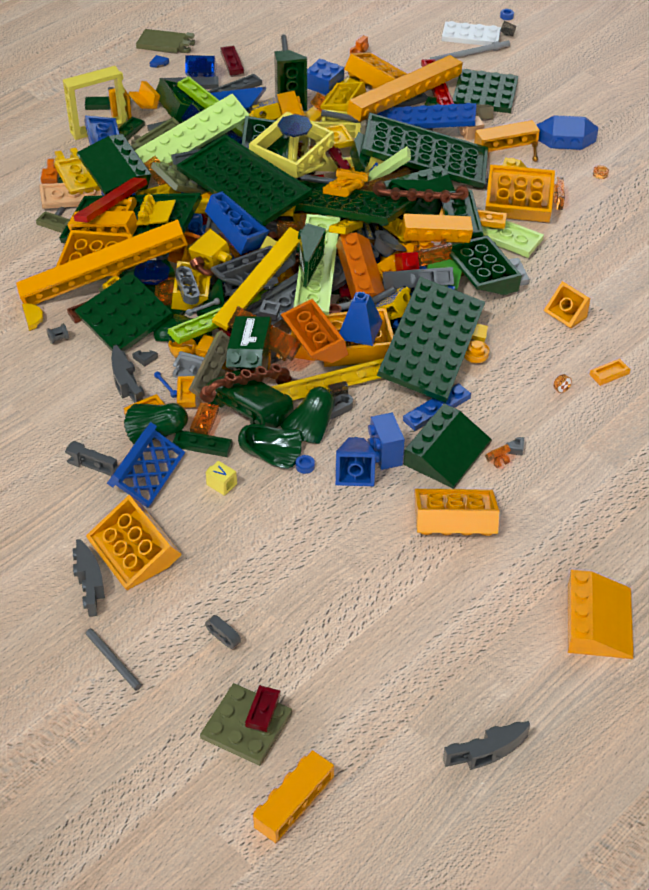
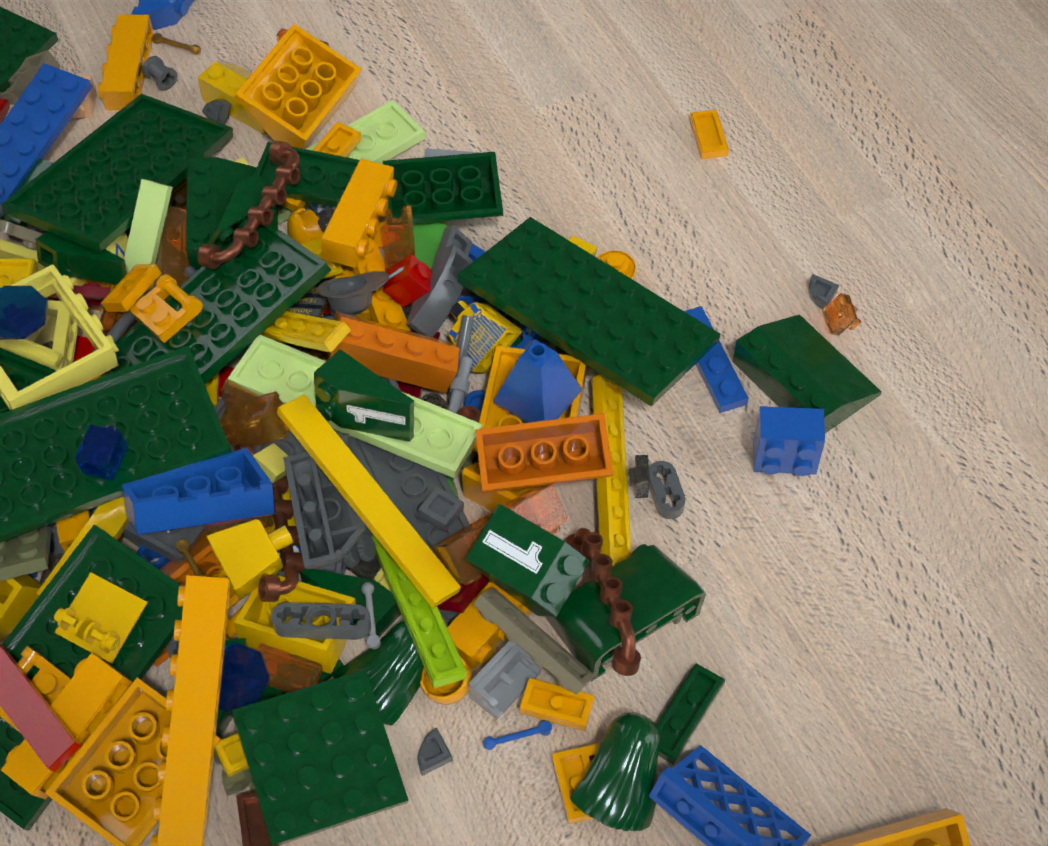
camera: 70 degrees left, 10 degrees up
dark grey slope [111,345,145,403] -> none
clear orange plate [190,402,219,435] -> none
light yellow brick [206,461,237,496] -> none
dark green hair [238,424,302,469] -> none
dark green hair [280,386,334,444] -> none
blue tile [296,455,315,474] -> none
blue slope [335,437,376,487] -> none
light orange slope [414,489,499,536] -> none
light orange slope [543,281,591,328] -> none
clear orange tile [553,374,572,393] -> none
none -> clear blue brick [75,424,128,481]
none -> dark grey bush [142,55,178,90]

